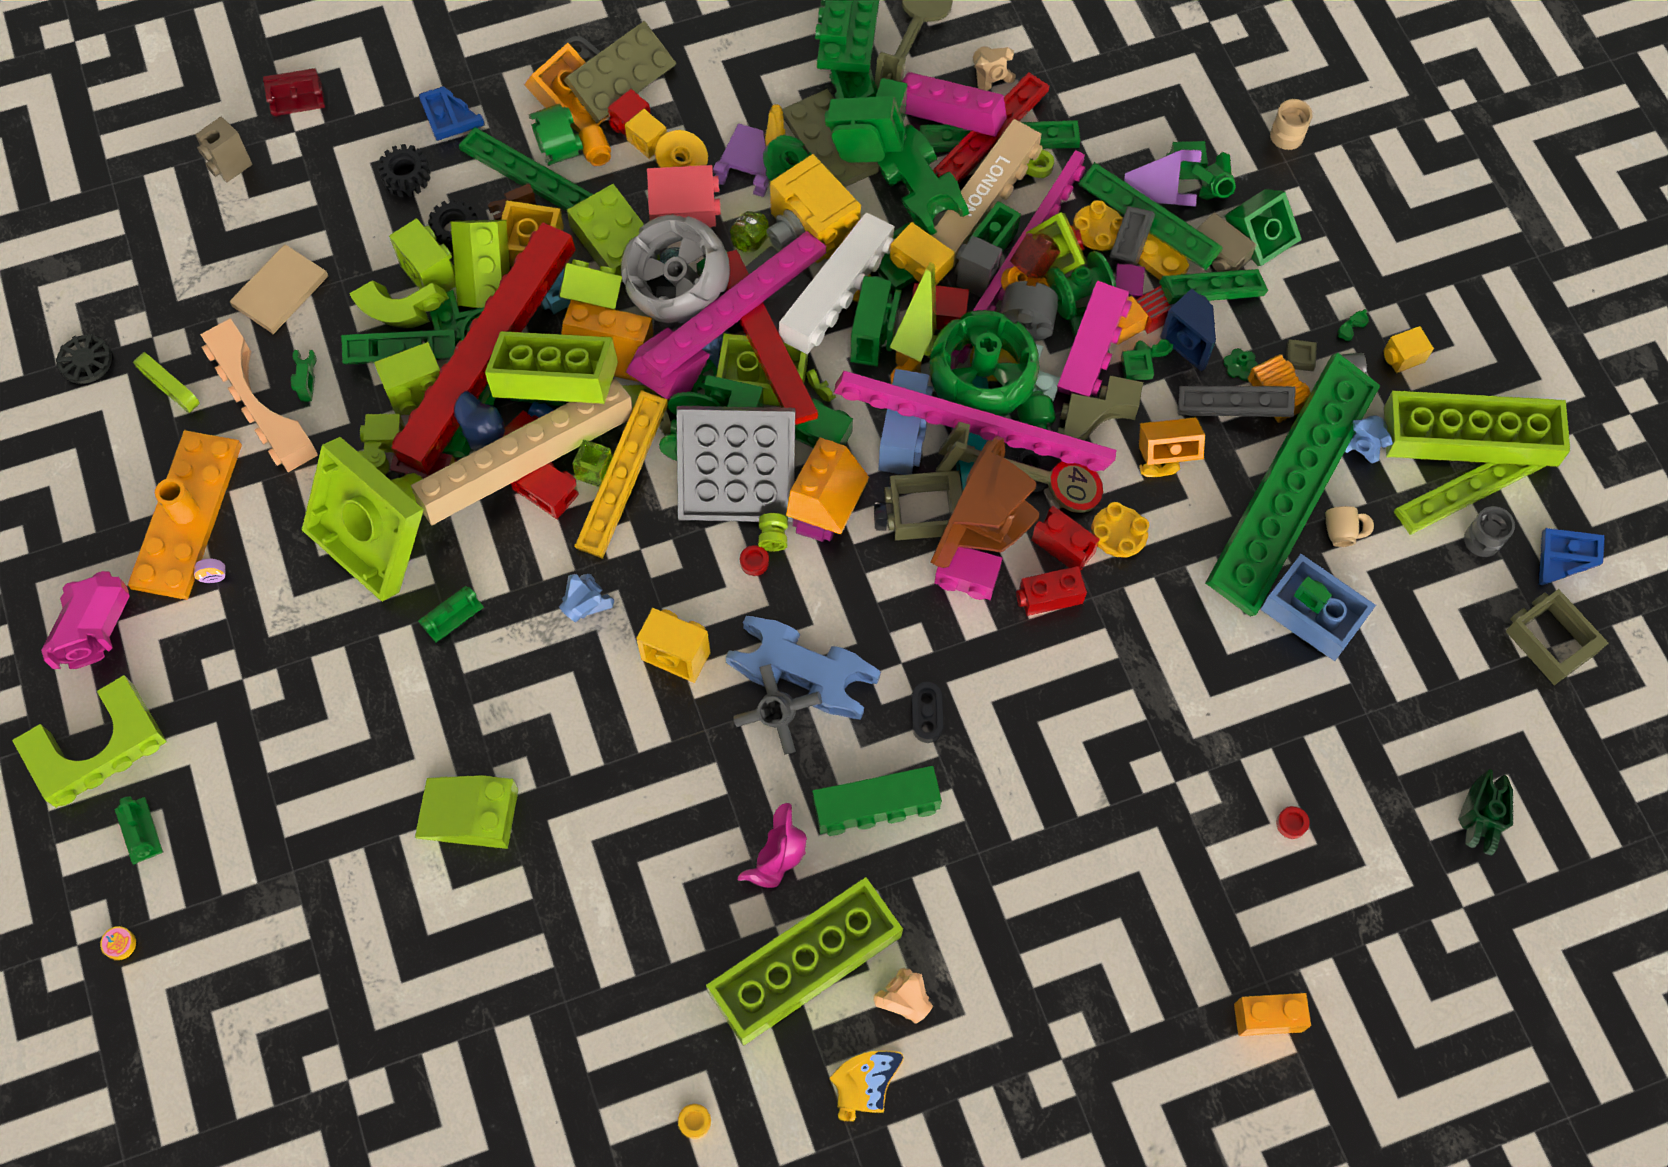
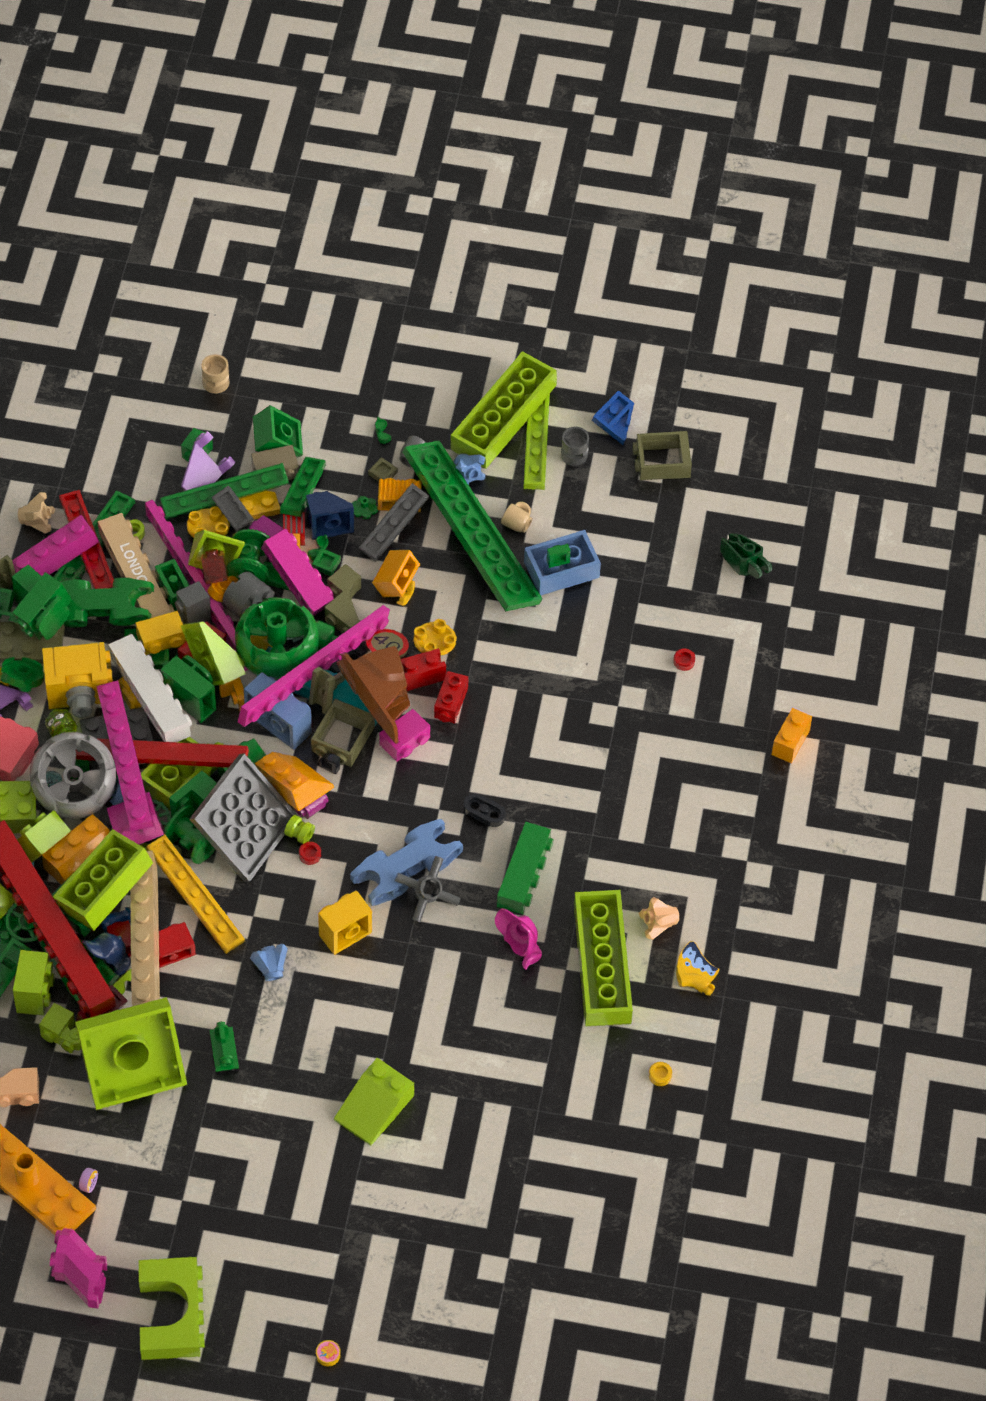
camera: 60 degrees left, 10 degrees down
green hinge [115,796,163,865] -> none
clear neon green brick [572,440,612,487] -> none
green rock [1191,152,1236,200] -> none
yellow brick [1383,326,1434,373] -> none

